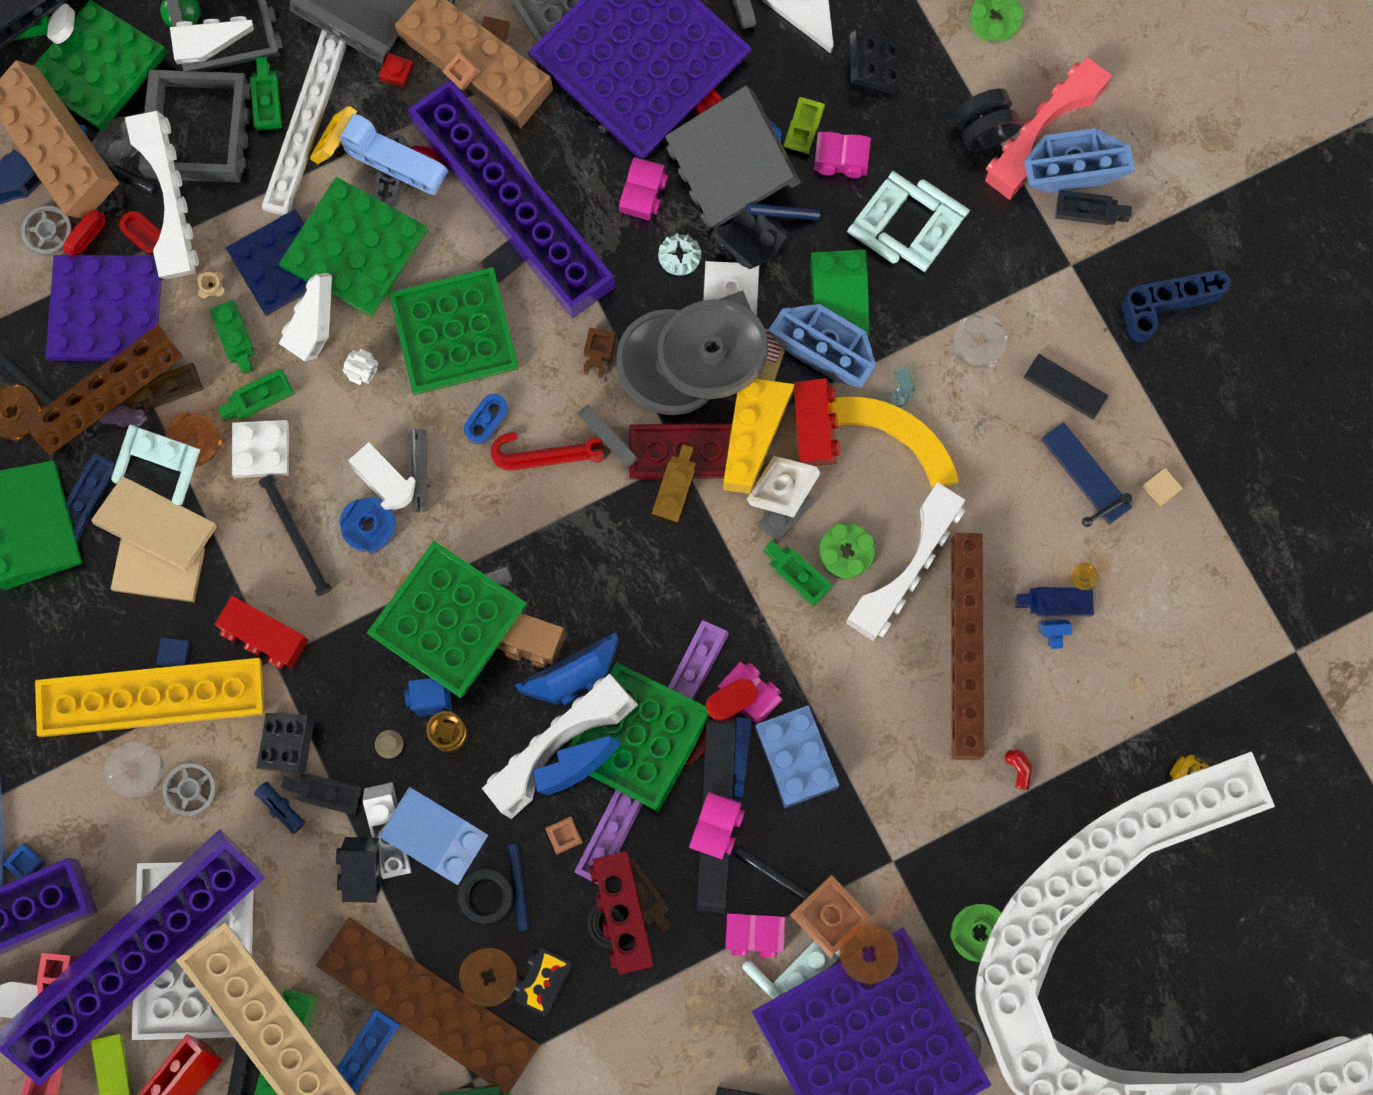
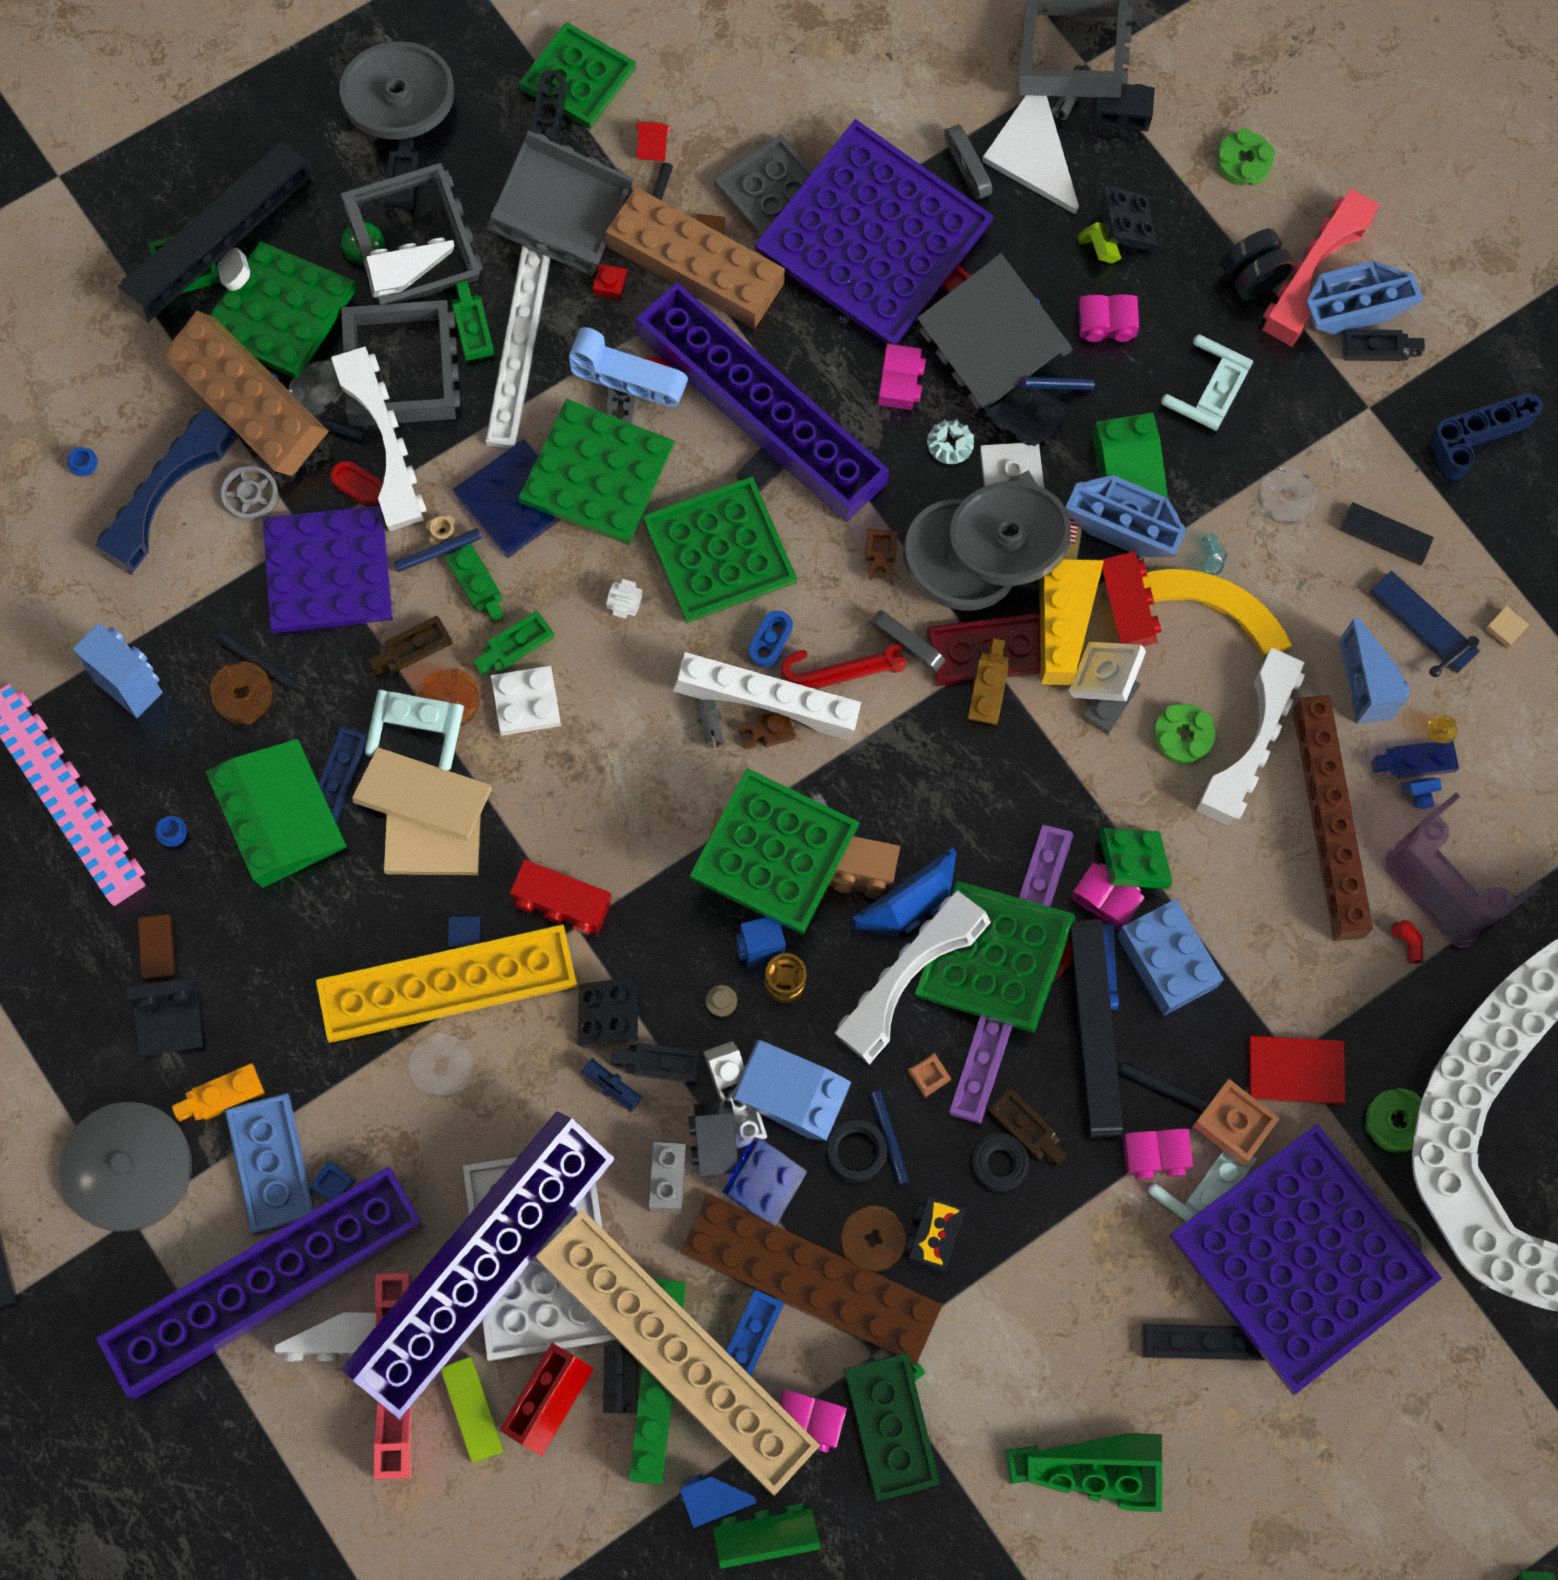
camera: 15 degrees left, 5 degrees down
reddish brown brick [25,324,183,455] -> none
red tile [63,209,105,257] -> none
clear purple axle [99,406,147,427] -> none
light grey wheel [162,763,216,817] -> none
black bar [258,475,332,596] -> none
white slope [279,273,332,361] -> none
yellow plate [310,106,357,164] -> none
blue plate [340,497,396,553] -> none
white piece [348,442,416,510] -> none
nougat tile [442,51,481,90] -> none
blue slope [533,736,620,795] -> none
dark red brick [589,850,654,975] -> none
dark pink brick [689,791,745,859] -> none
red tile [706,678,758,721] -> none
green hinge [763,540,833,608] -> none
lime slope [783,97,825,154] -> none
clear orange plate [839,925,898,985] -> none
light aqua plate [847,171,940,263] -> none
none -> dark blue bar [394,528,482,572]
none -> light grey brick [649,1142,686,1214]
none -> white arch [673,652,861,741]
none -> clear blue plate [722,1137,807,1225]
none -> reddish brown plate [738,712,795,749]
none -> lime tile [1077,222,1121,264]
none -> green plate [1099,828,1173,889]
none -> red tile [1248,1036,1345,1105]
none -> medium blue slope [1339,618,1409,724]
none -> clear purple windscreen [1383,792,1542,948]

